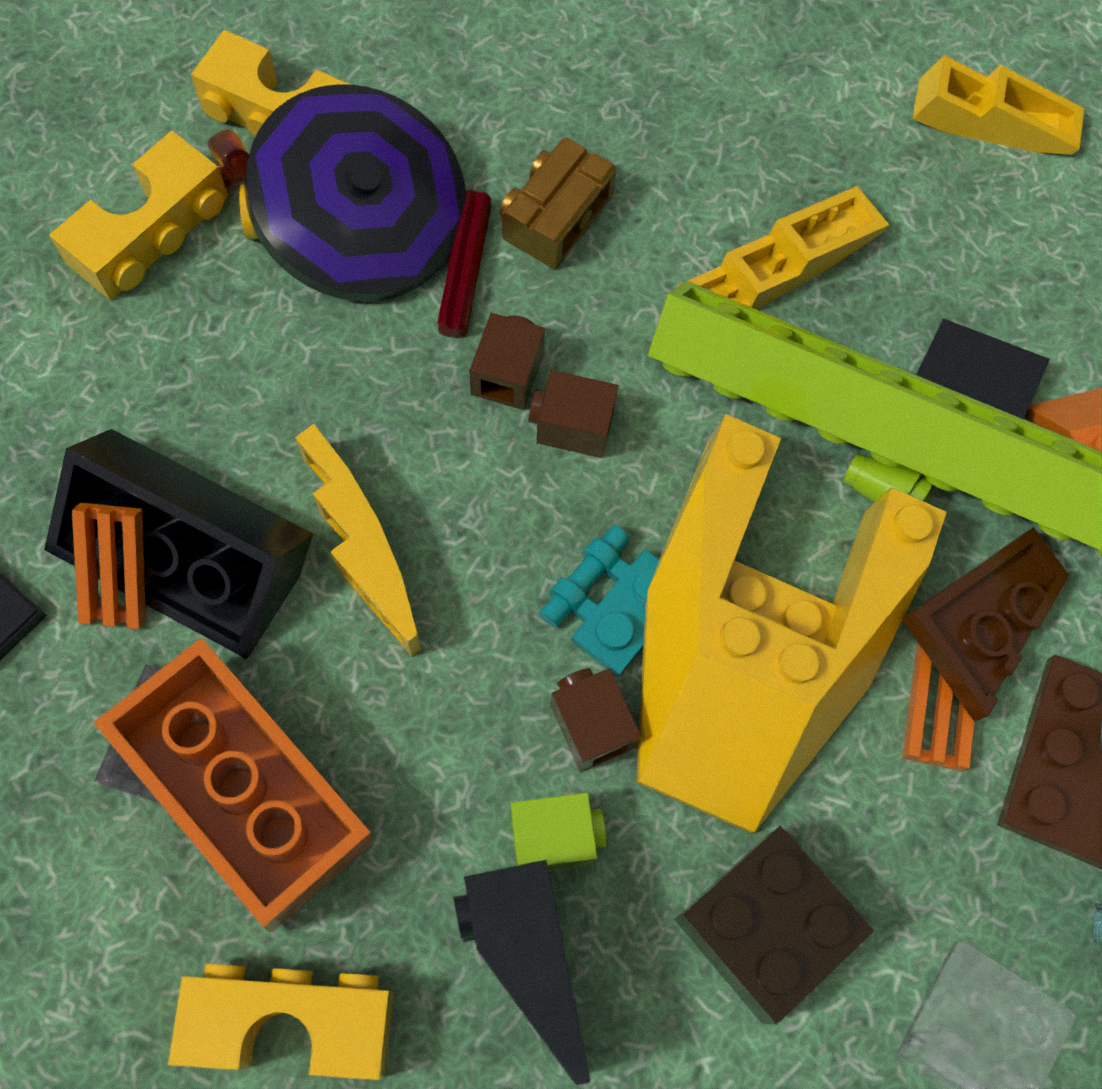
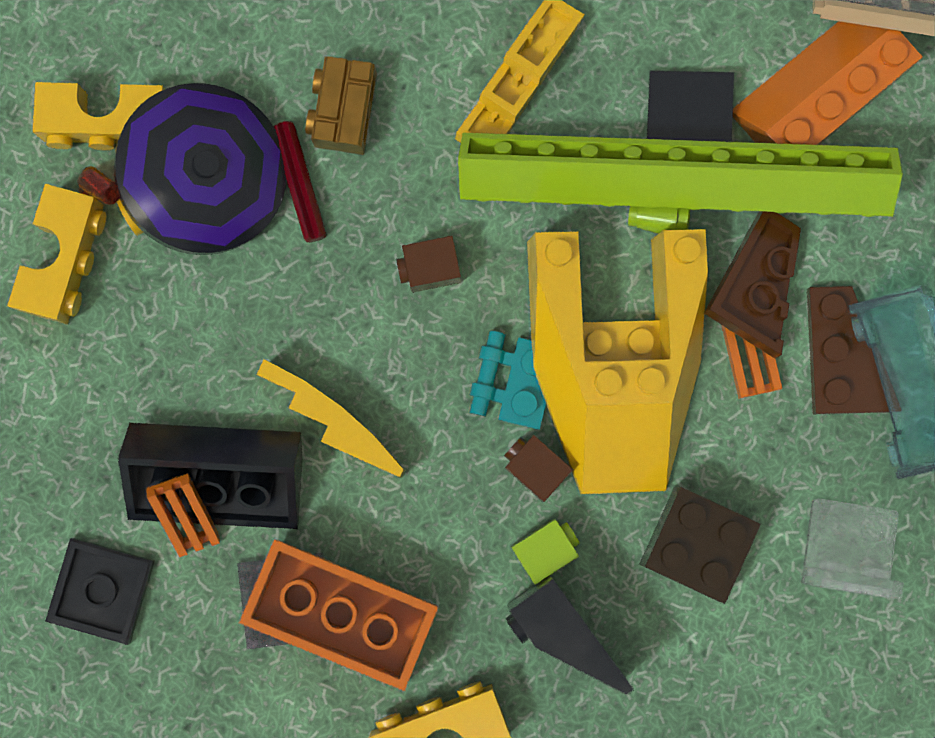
camera: 20 degrees left, 15 degrees up
reddish brown brick [469,313,545,410] -> none

